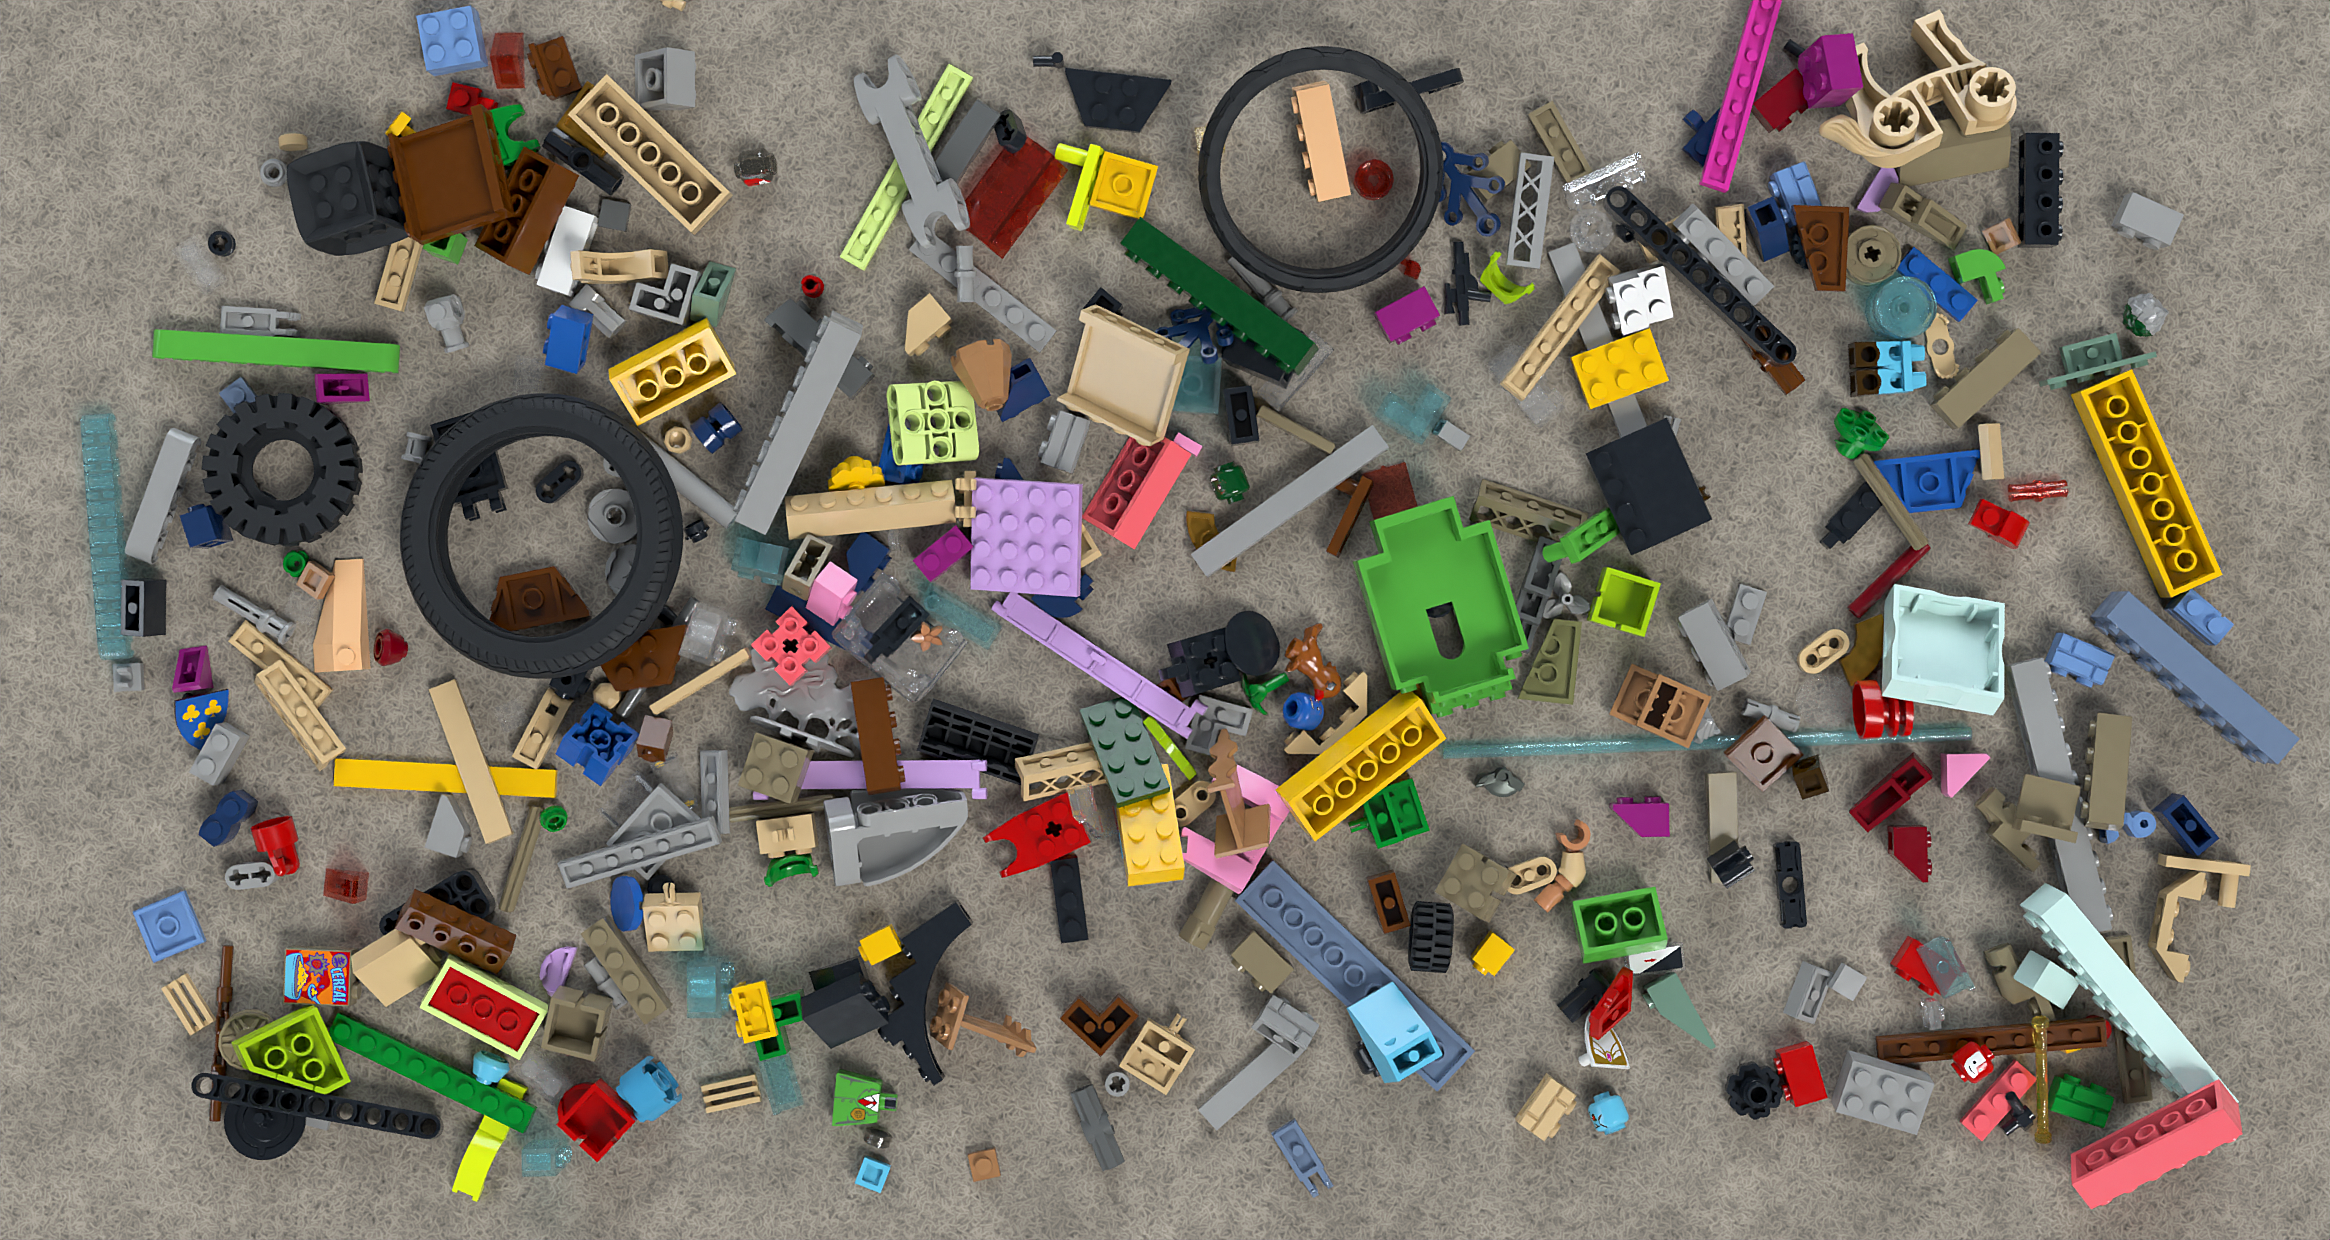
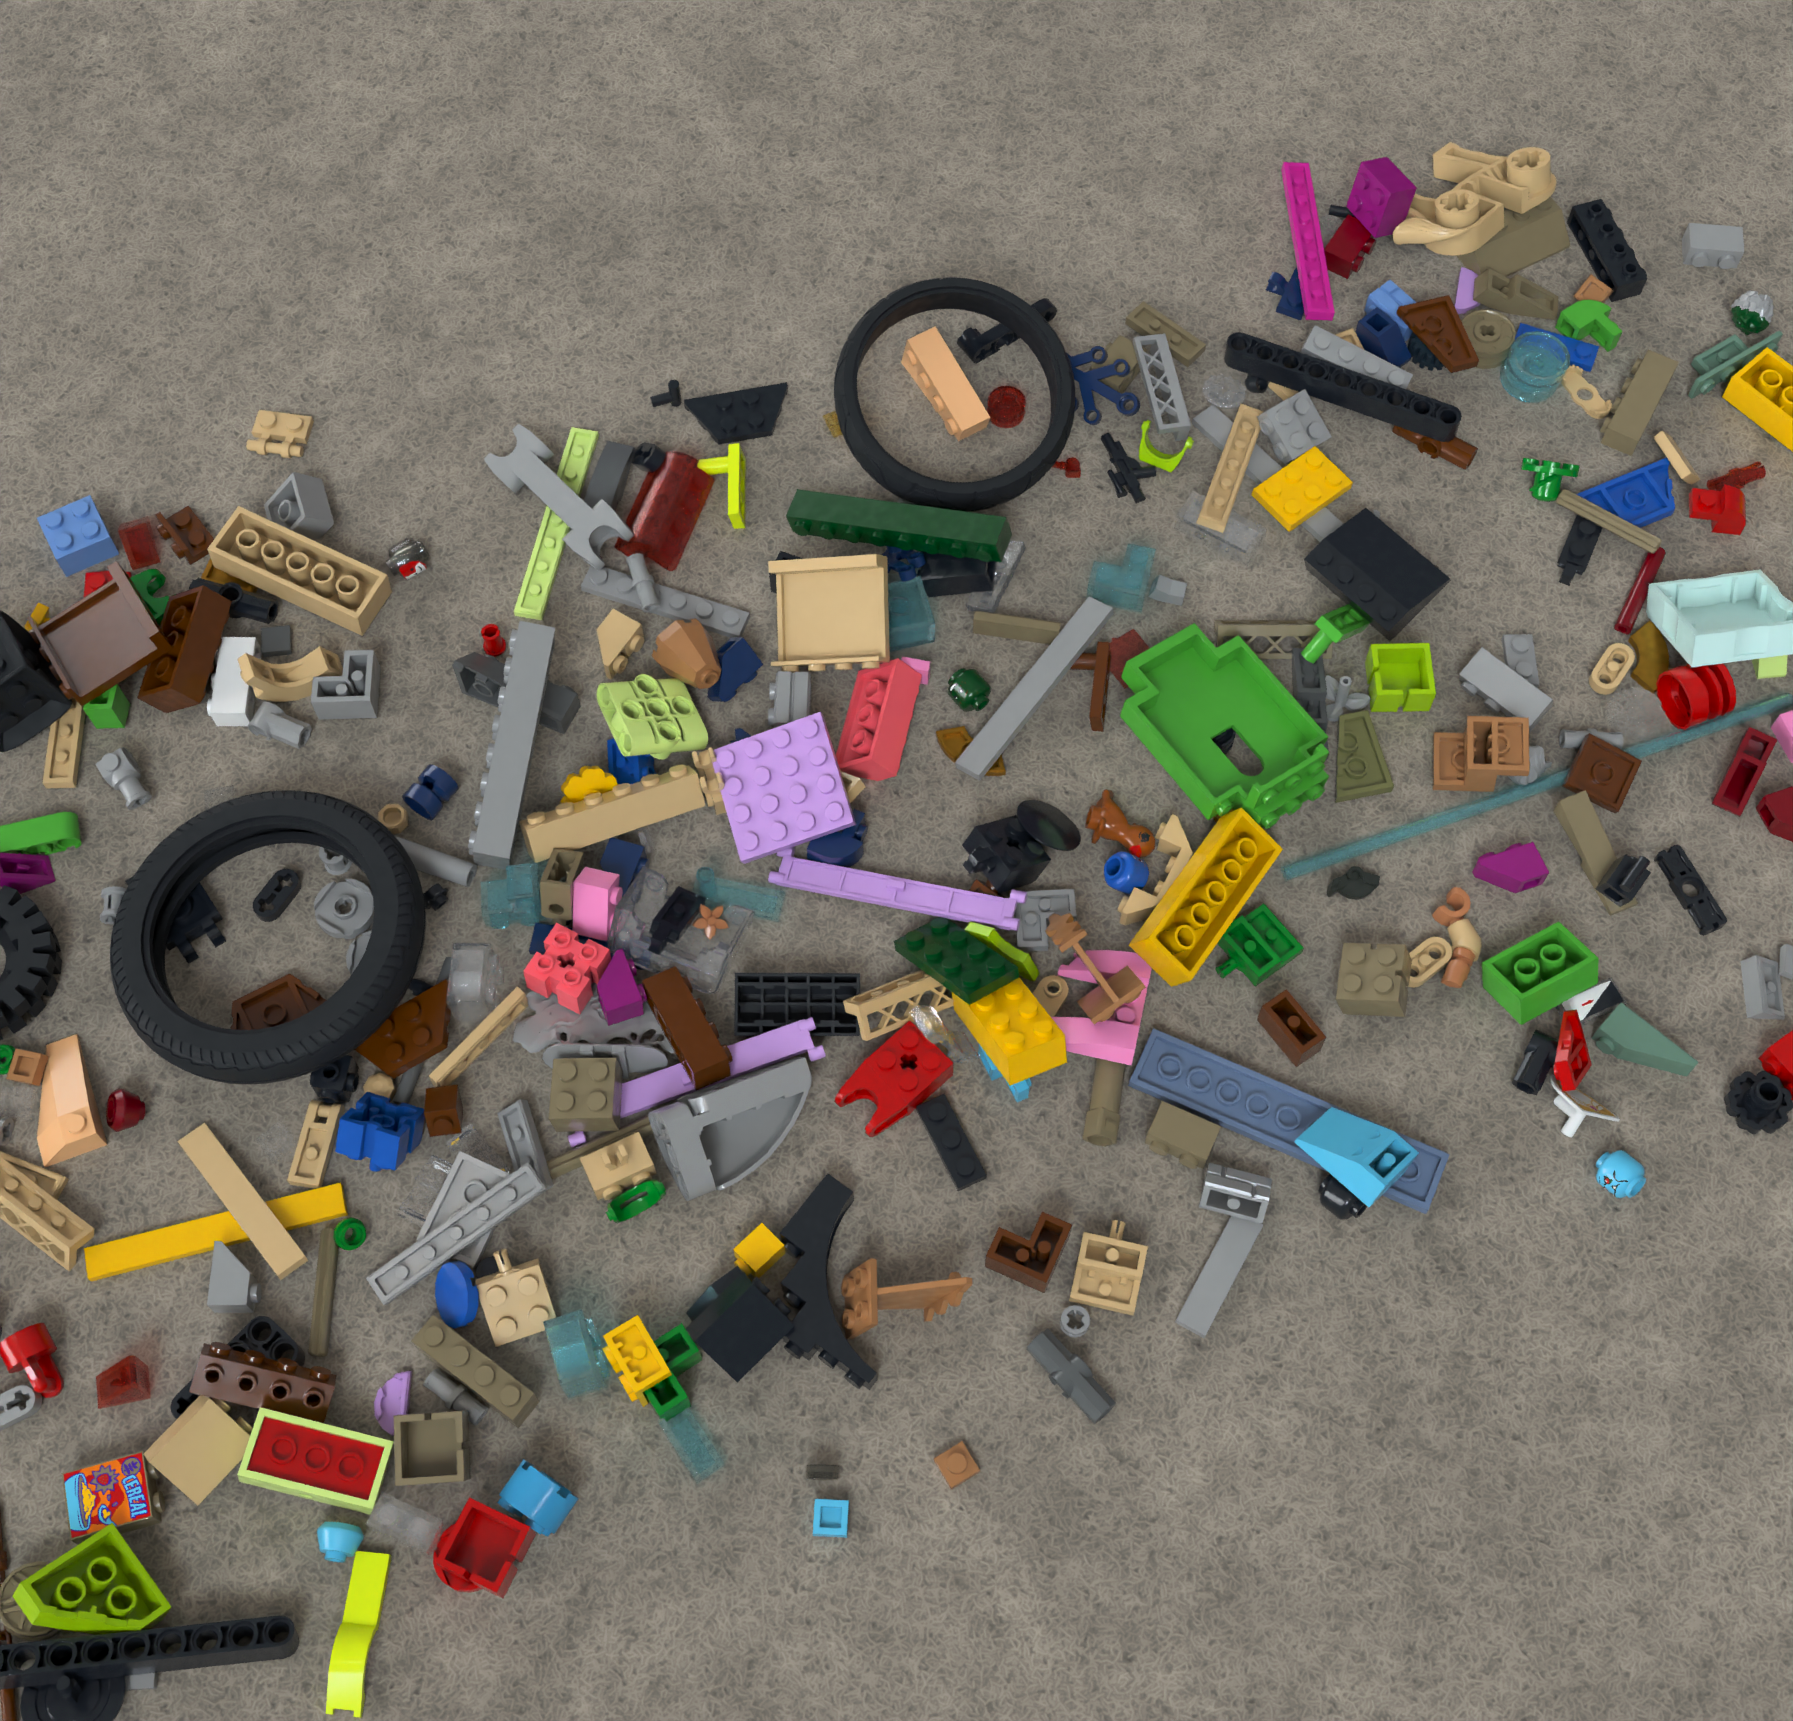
camera: 20 degrees left, 25 degrees down
green plate [329,1012,537,1134] -> none
clear light blue brick [521,1139,572,1177] -> none
blue brick [543,305,594,374] -> none
yellow brick [608,317,736,426] -> none
sand green slope [690,261,736,327] -> none
tan tile [701,1073,762,1113] -> none
bright green torso [832,1069,898,1126] -> none
magenta brick [913,525,973,582] -> none
yellow plate [1089,151,1158,220] -> none
black brick [1223,385,1259,446] -> none
green plant [1242,672,1289,715] -> none
sand blue hinge [1271,1118,1334,1198] -> none
magenta brick [1374,286,1440,345] -> none
black tyre [1408,901,1454,973] -> none
yellow brick [1470,930,1515,976] -> none
tan brick [1515,1073,1577,1141] -> none
clear plate [1562,152,1647,212] -> none
dark brown brick [1792,754,1829,800] -> none
hips [1848,341,1926,398] -> none
none -> magenta slope [597,949,647,1026]

